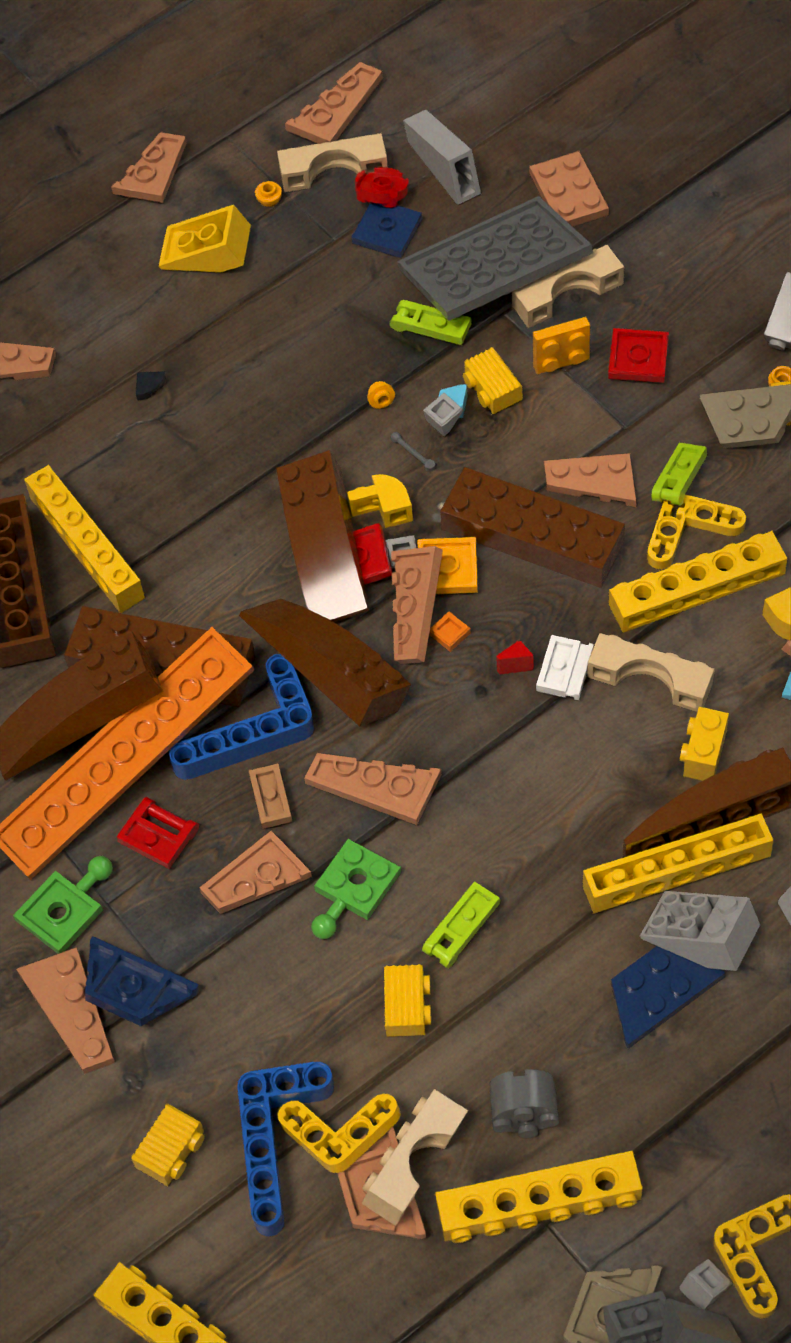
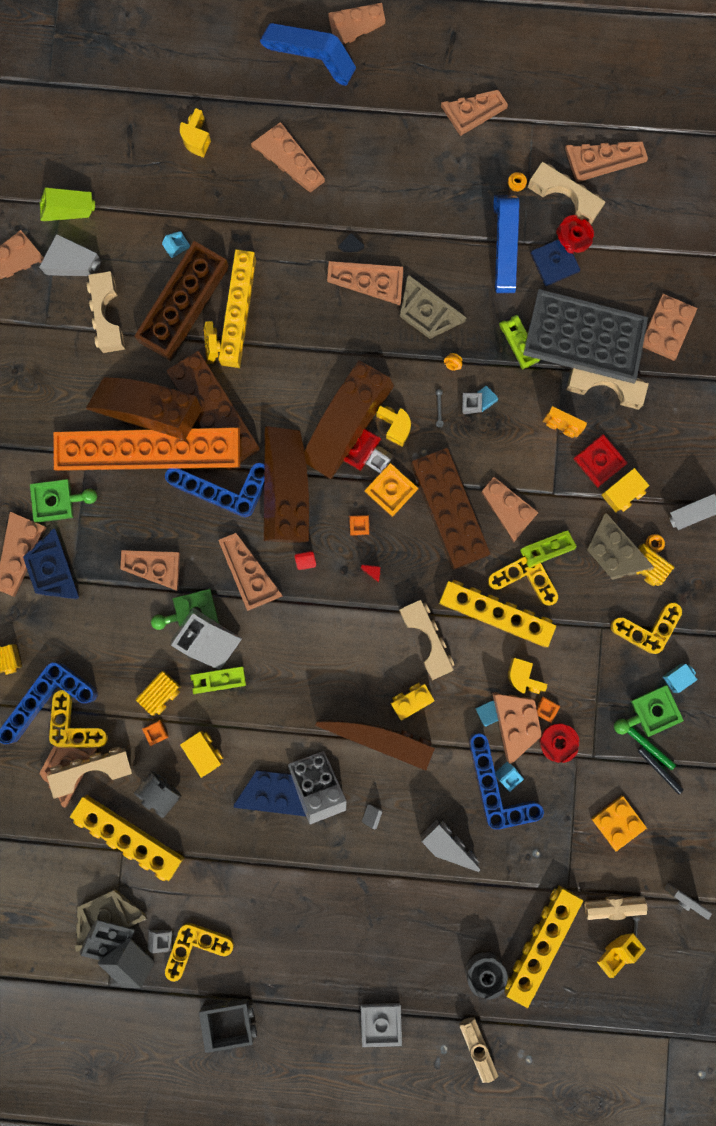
camera: 40 degrees right, 25 degrees up
red plate [116,797,199,869] -> none
yellow slope [159,205,251,272] -> none
medium nougat plate [249,764,292,829] -> none
nougat wing [391,546,443,664] -> none
light grey slope [403,110,481,205] -> none
yellow brick [463,347,522,414] -> none
white plate [536,635,594,700] -> none
yellow brick [583,813,774,913] -> none
none -> orange tile [142,720,169,746]
none -> light grey slope [171,608,242,670]
none -> yellow brick [180,731,223,778]
none -> yellow plate [204,321,220,364]
none -> slope [294,551,316,570]
none -> nougat wing [327,261,403,305]
none -> dark tan wing [400,276,467,339]
none -> blue beam [493,195,519,293]
none -> yellow brick [601,468,649,512]

